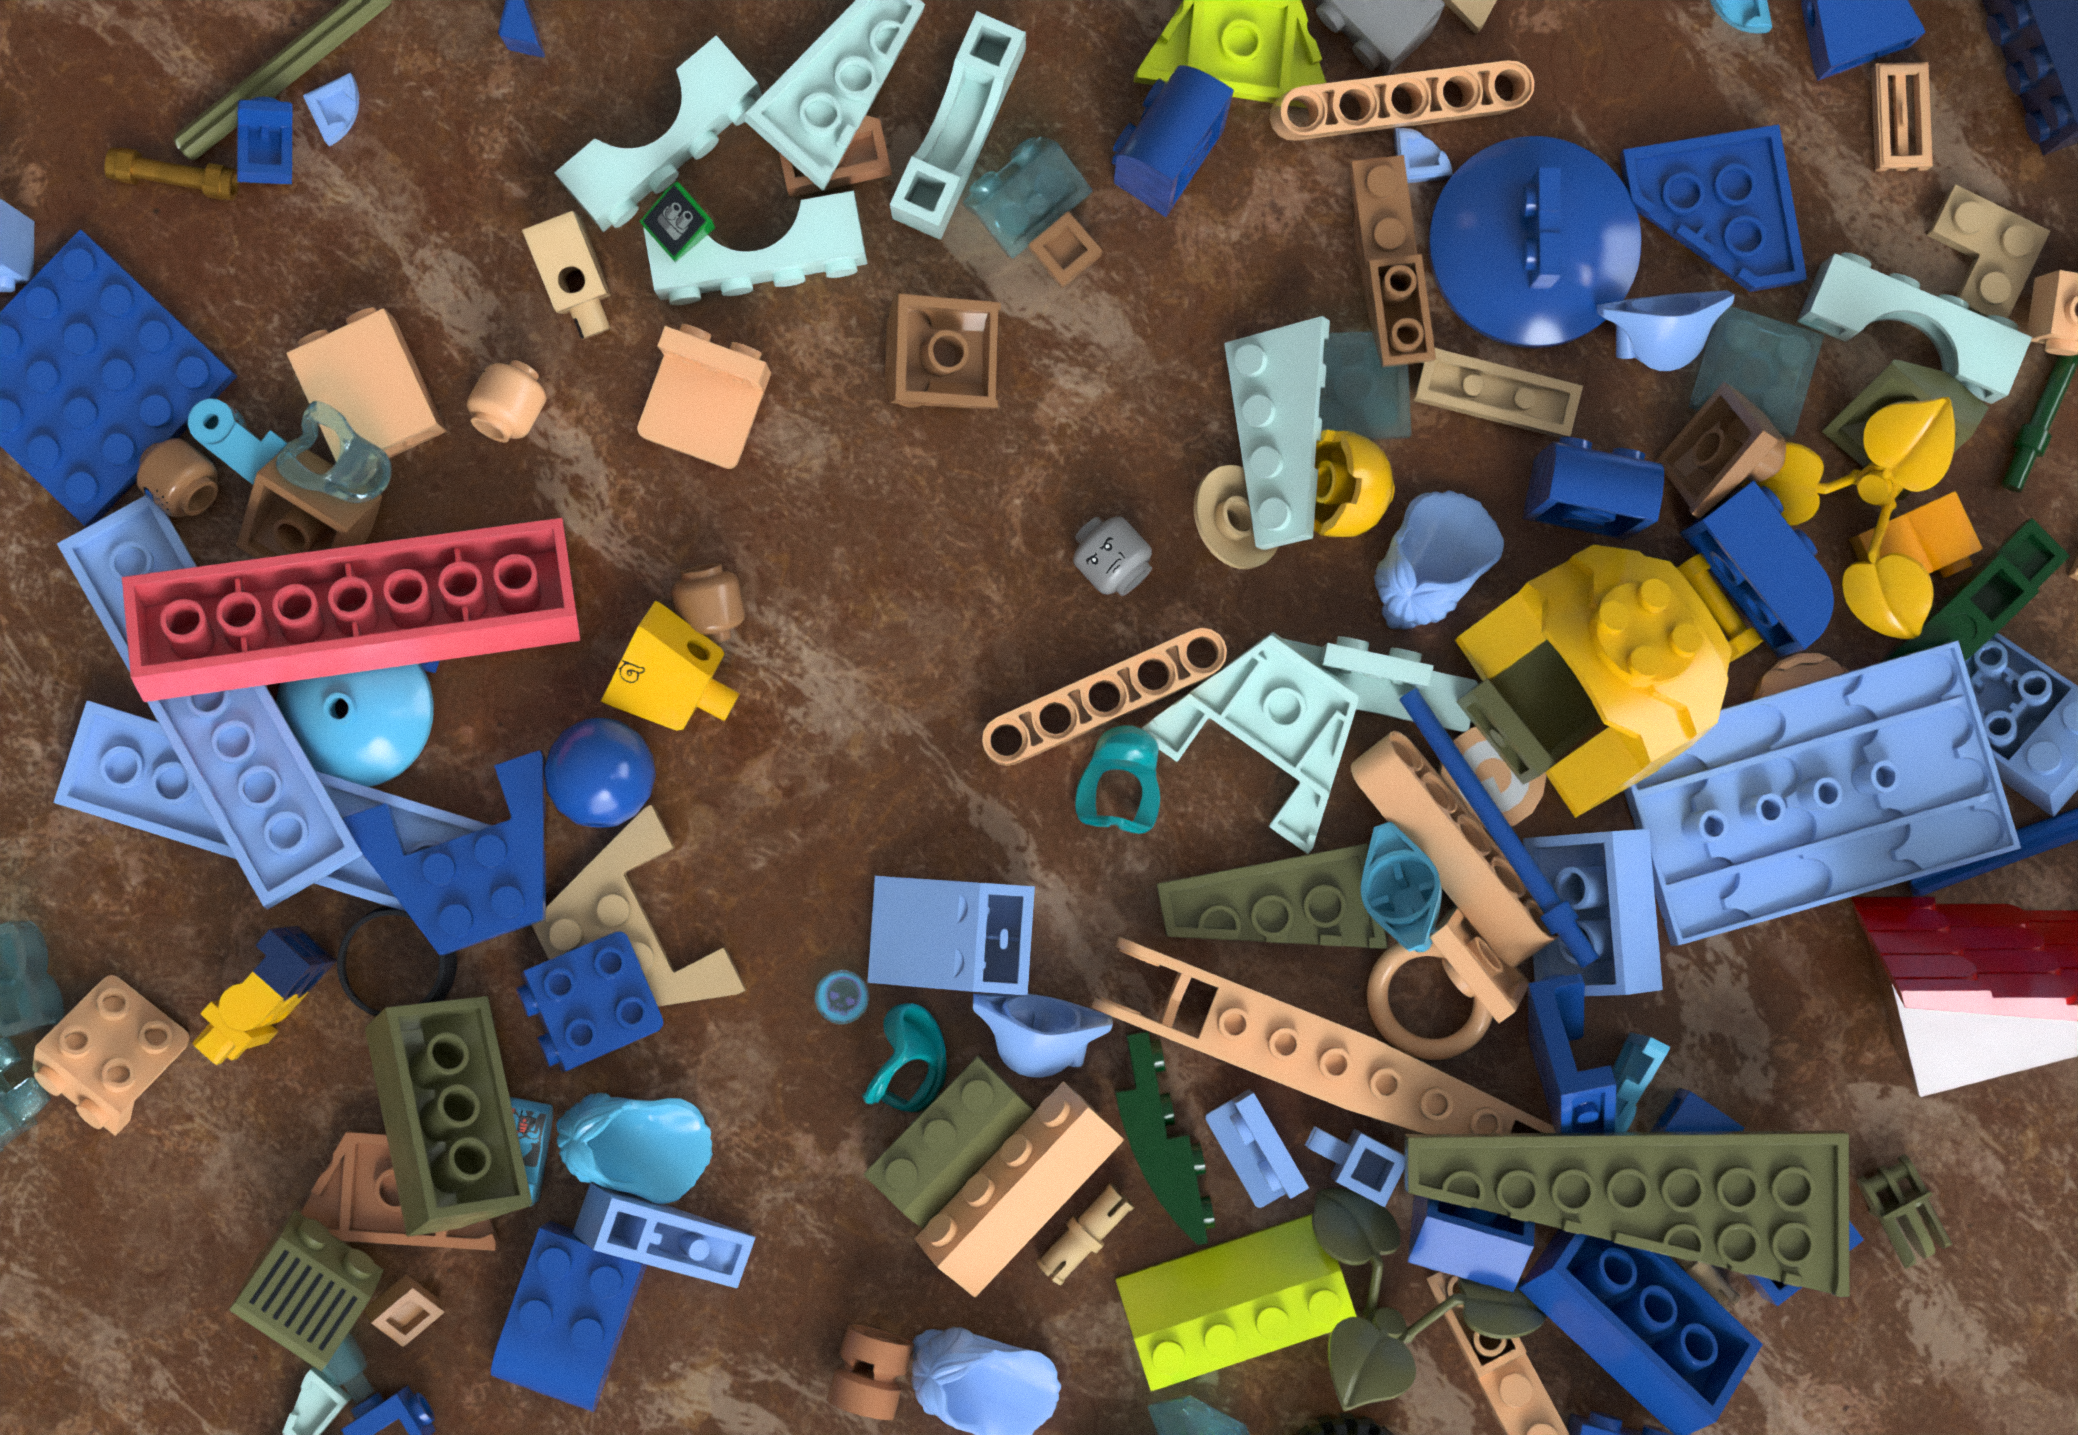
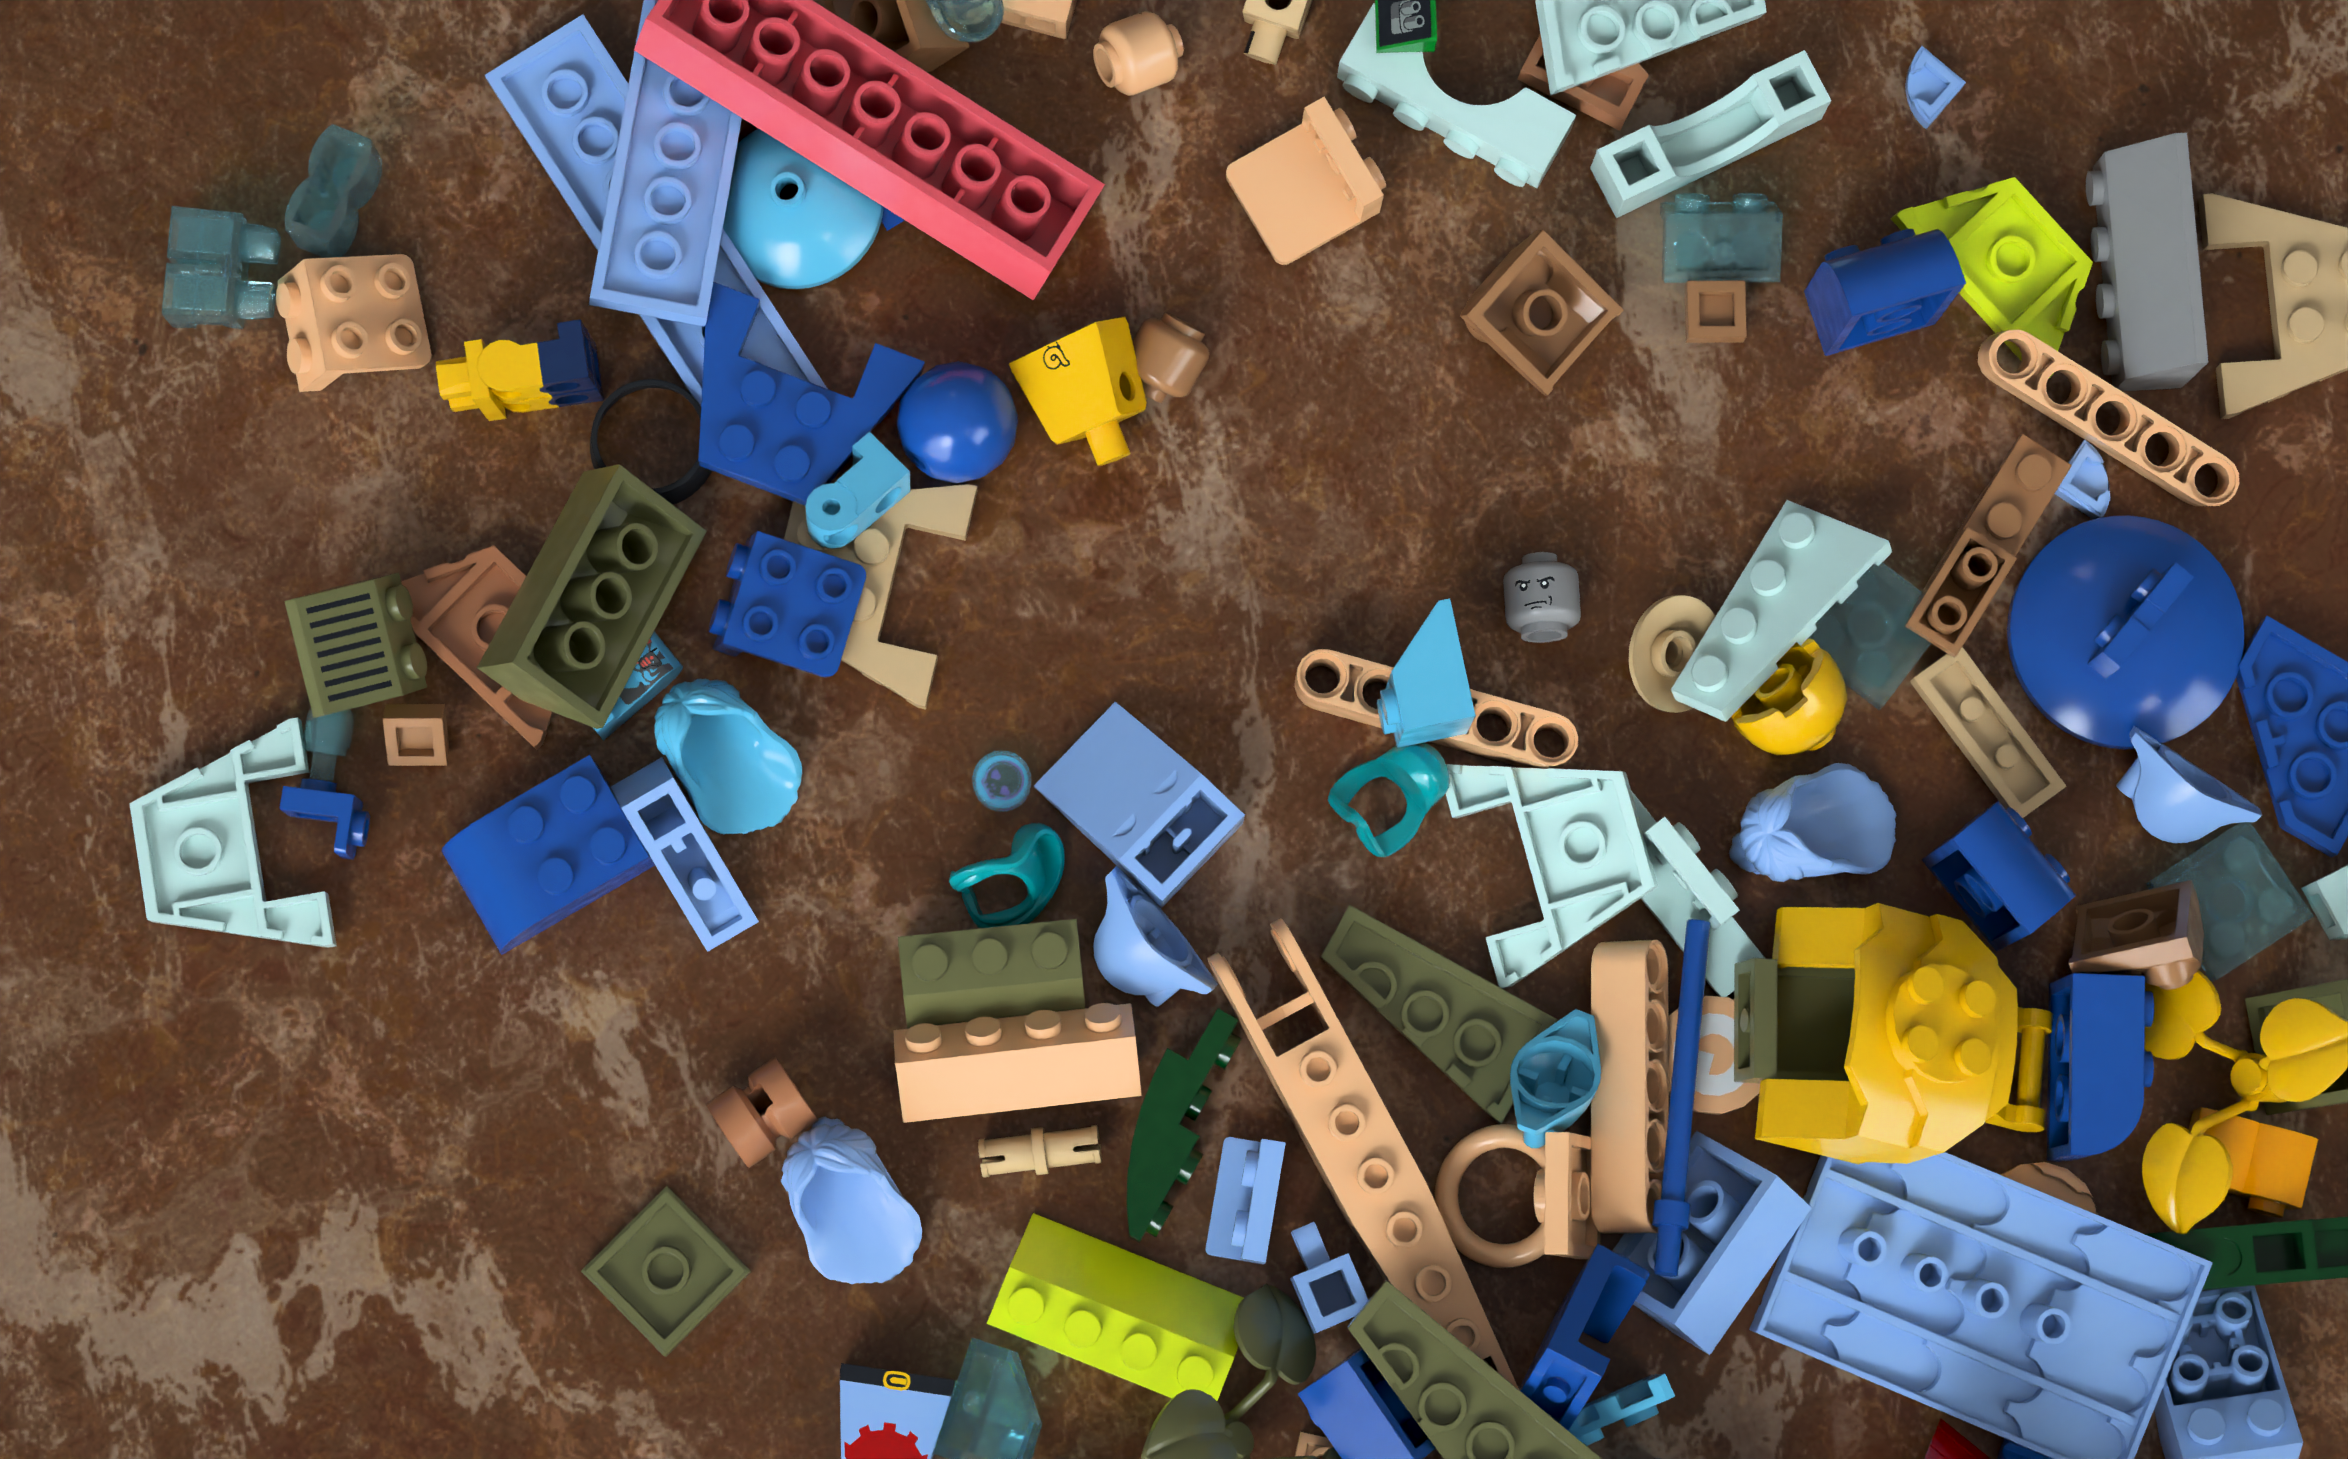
camera: 35 degrees right, 5 degrees down
none -> medium azure leg [805,431,910,549]
none -> medium azure slope [1377,598,1476,748]

